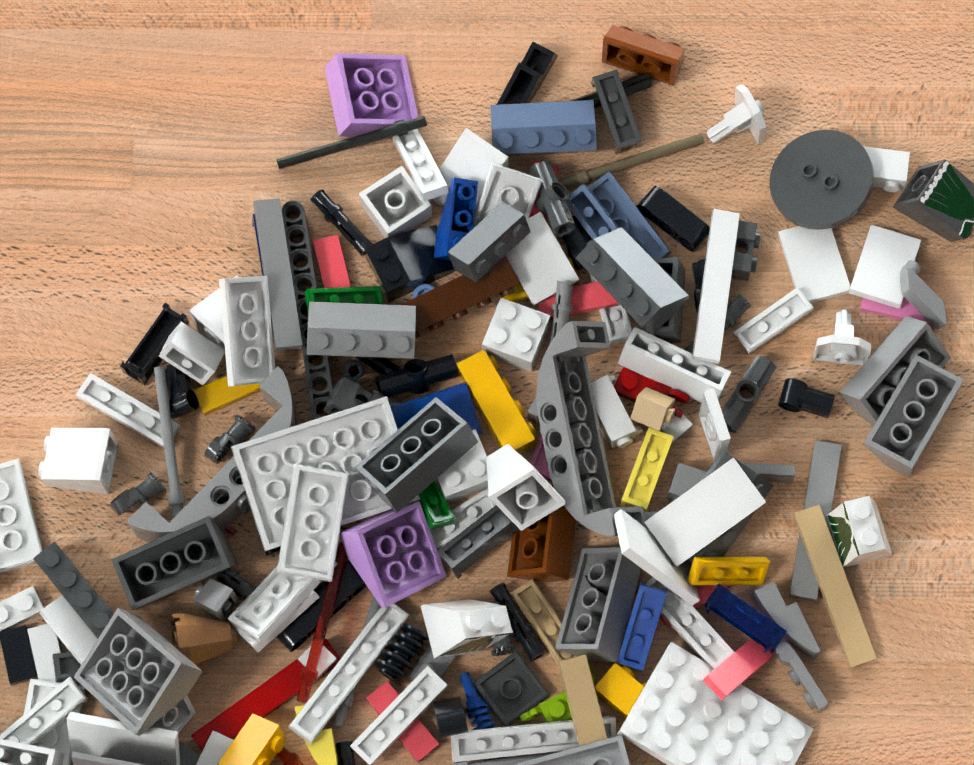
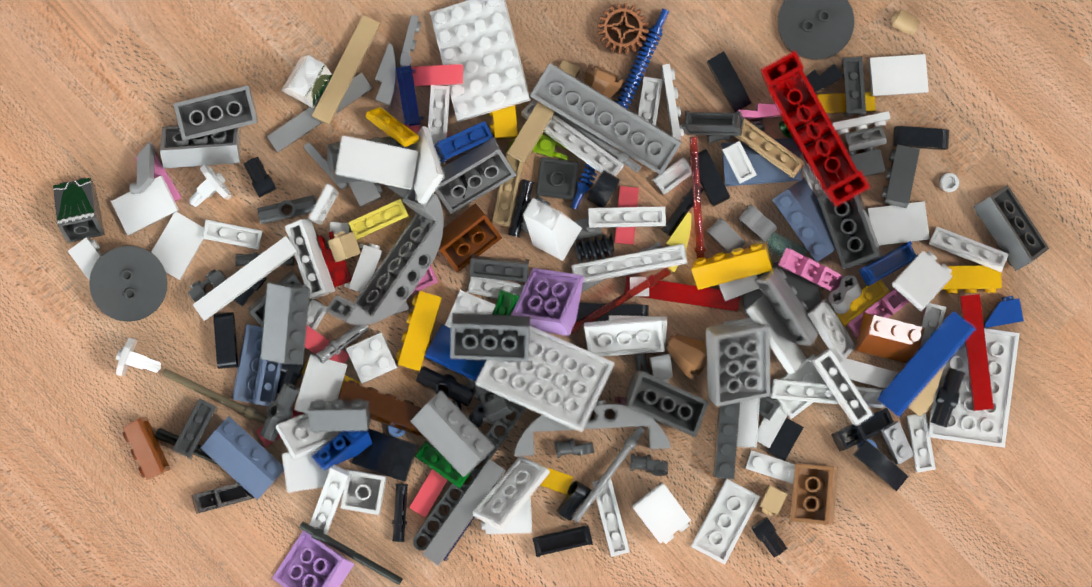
camera: 135 degrees left, 15 degrees up
white brick [159,322,225,385] -> none
white tile [277,464,349,582] -> none
white slope [486,444,566,531] -> none

